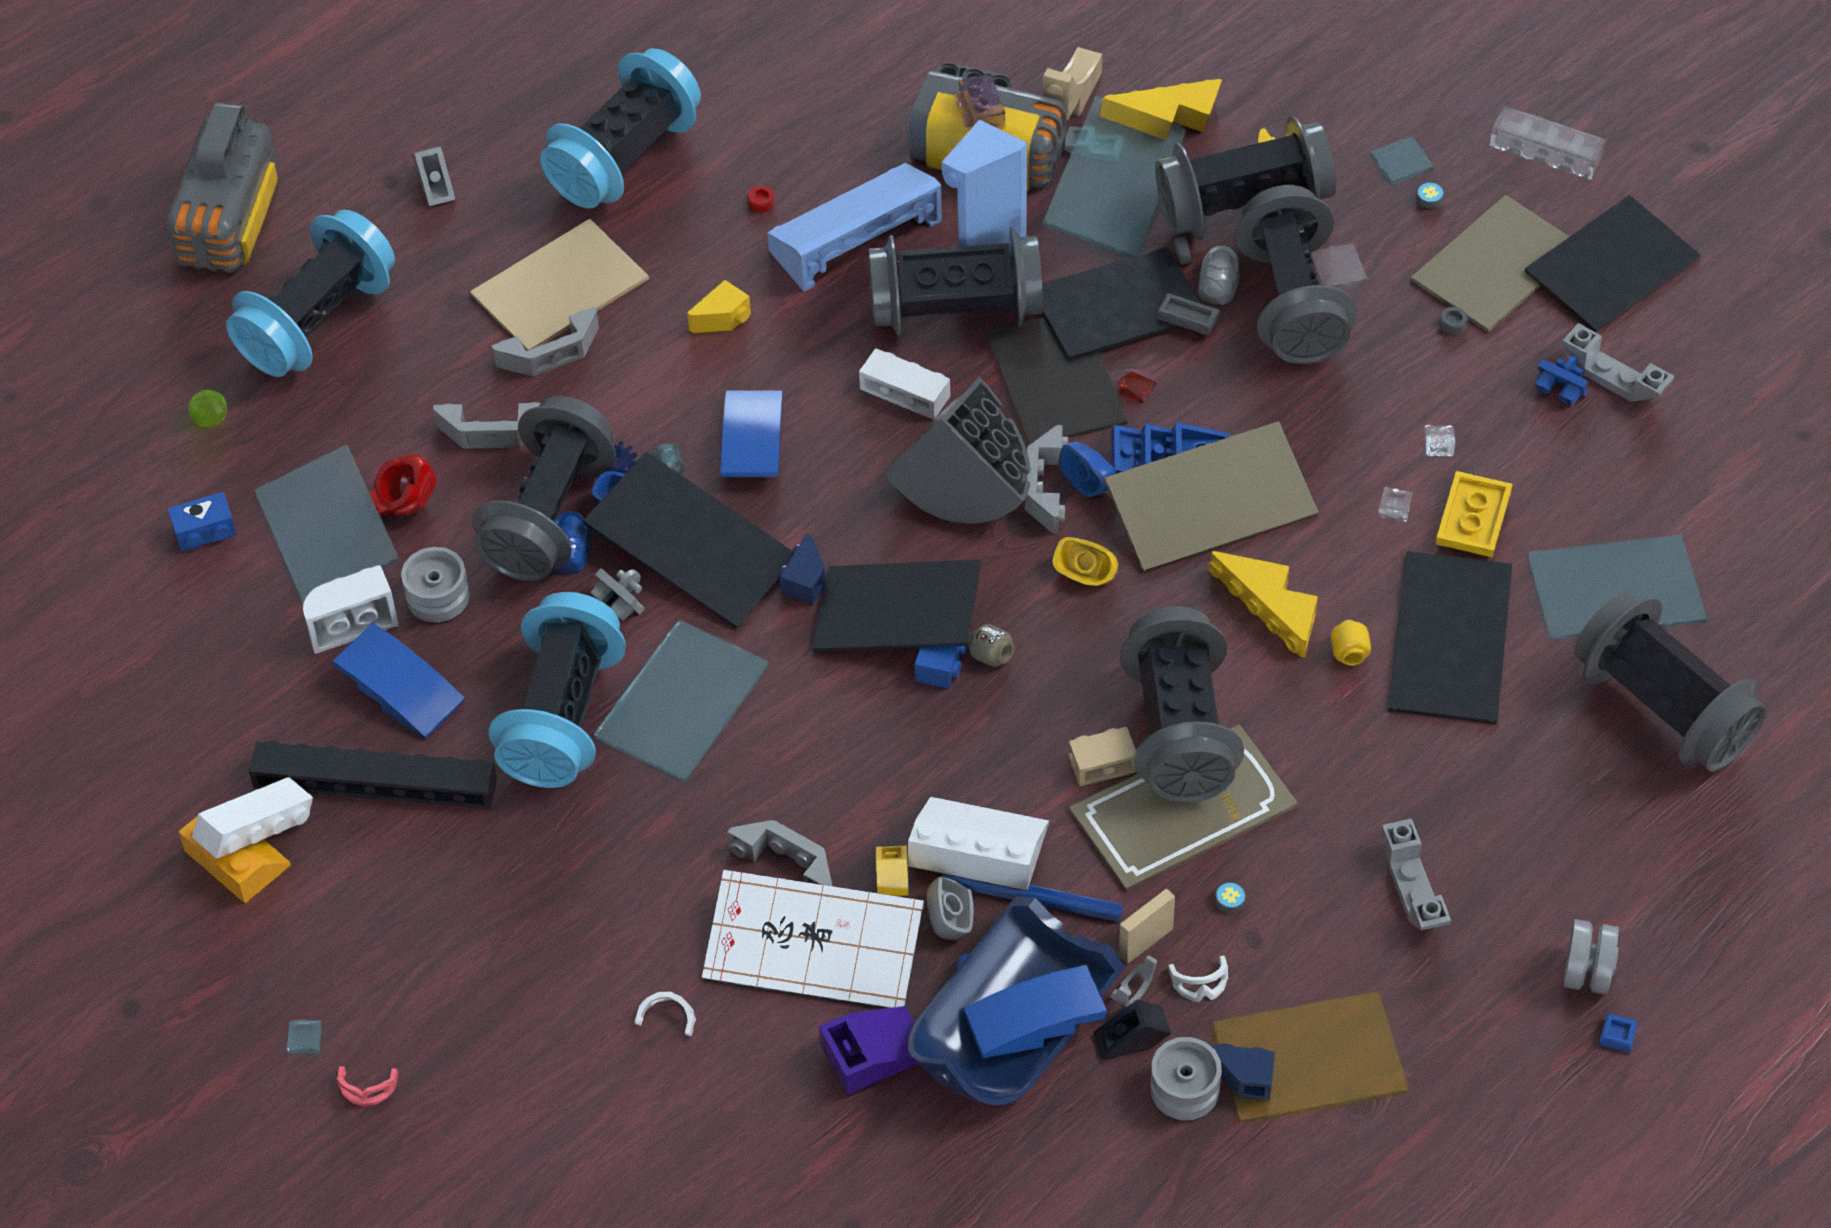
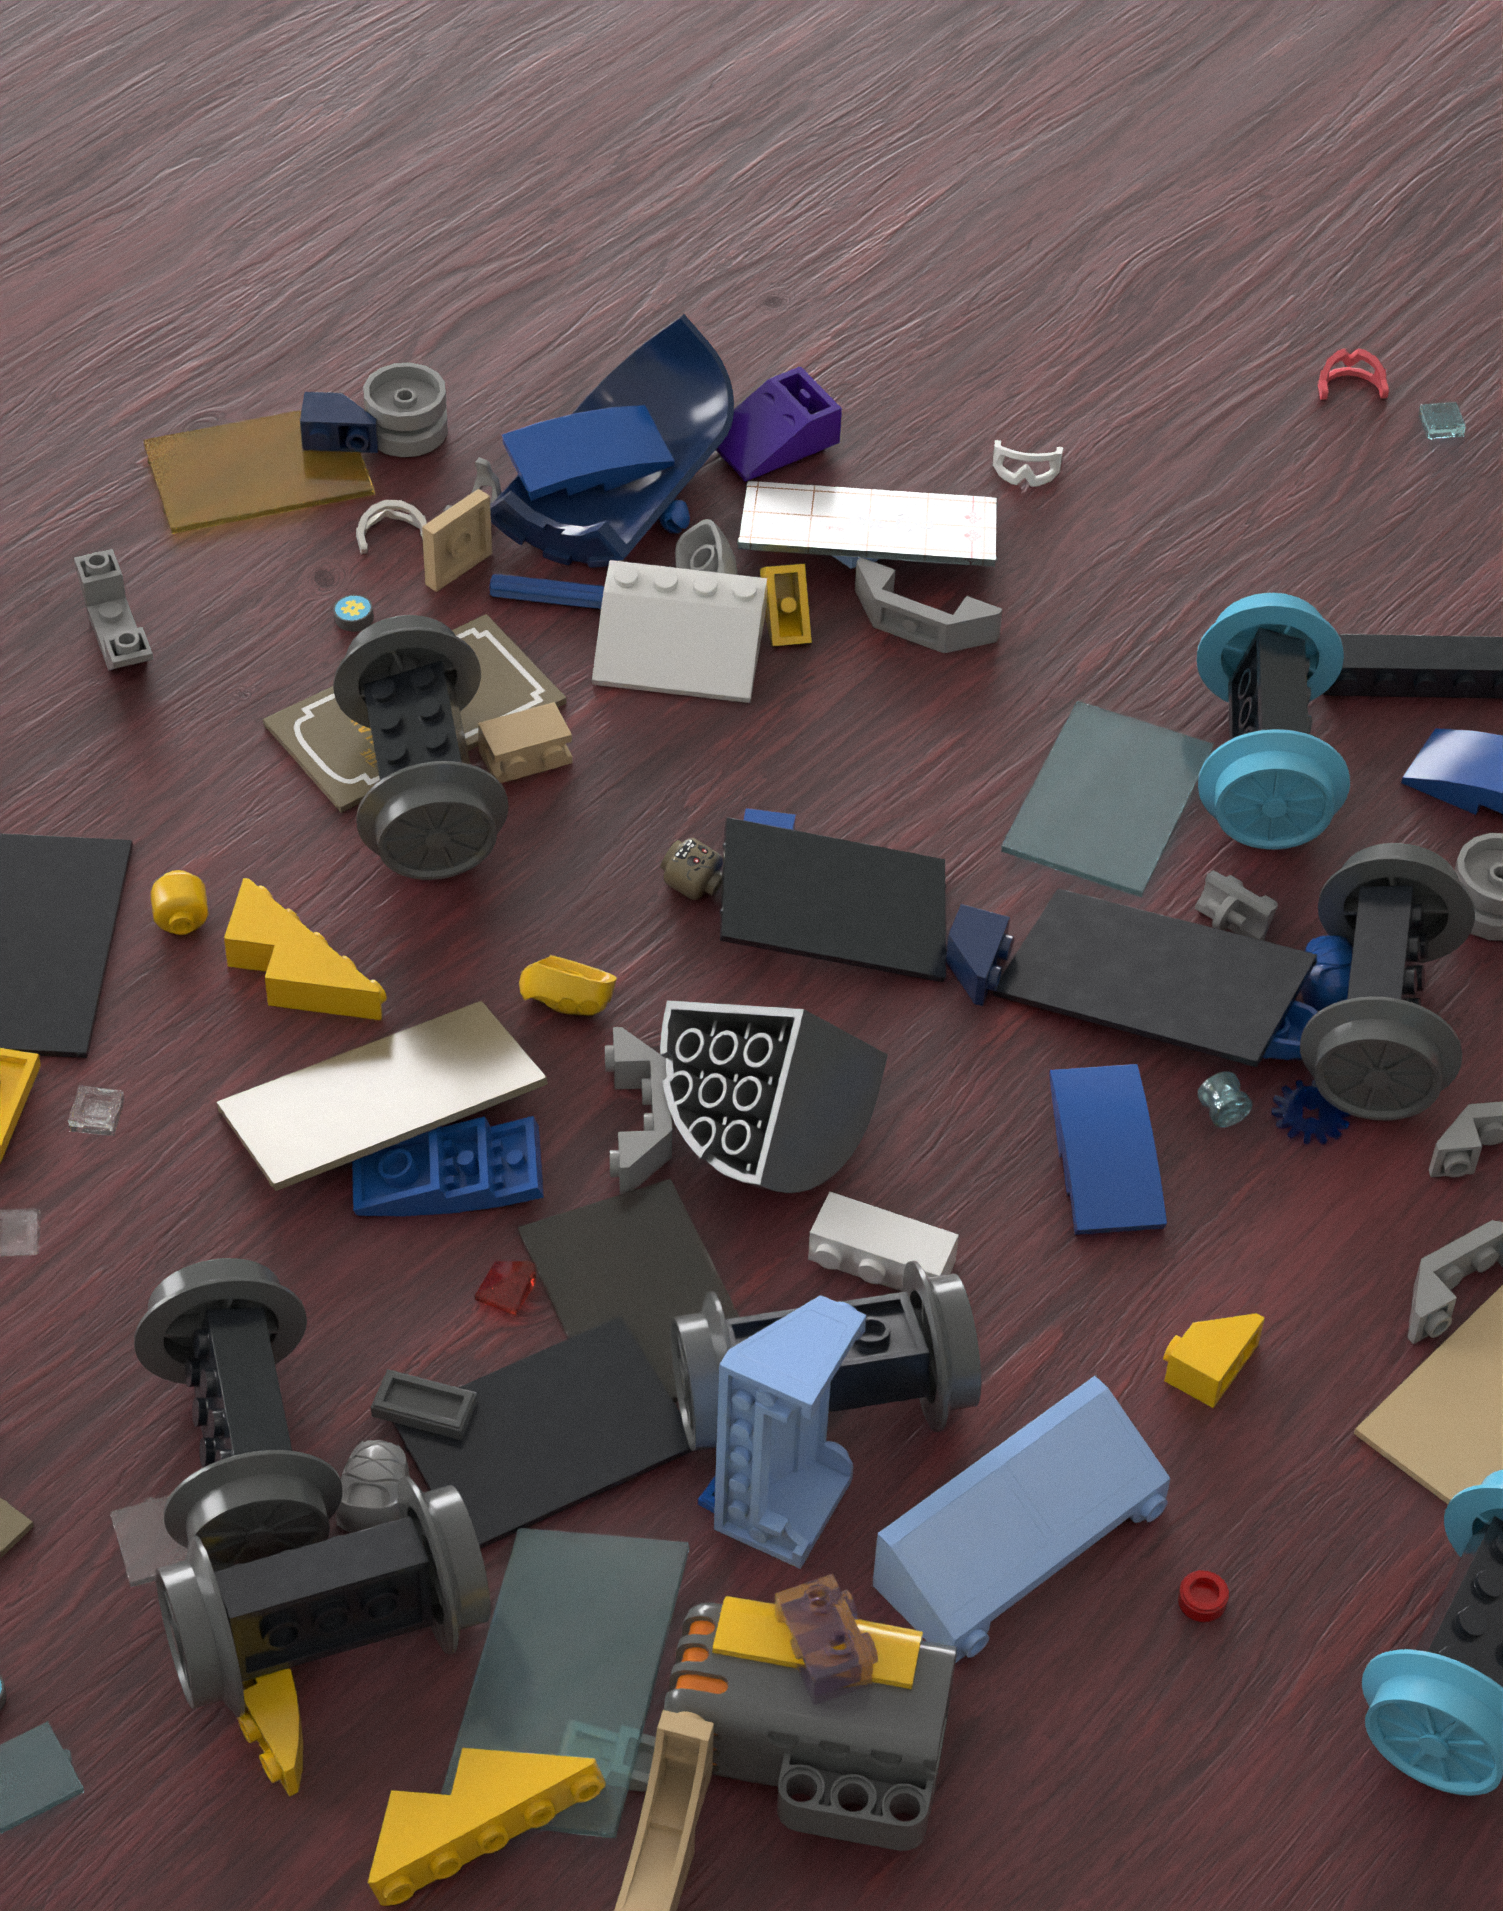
camera: 170 degrees right, 5 degrees down
blue piece [1059,441,1116,498] -> none
black slope [1093,999,1171,1060] -> none

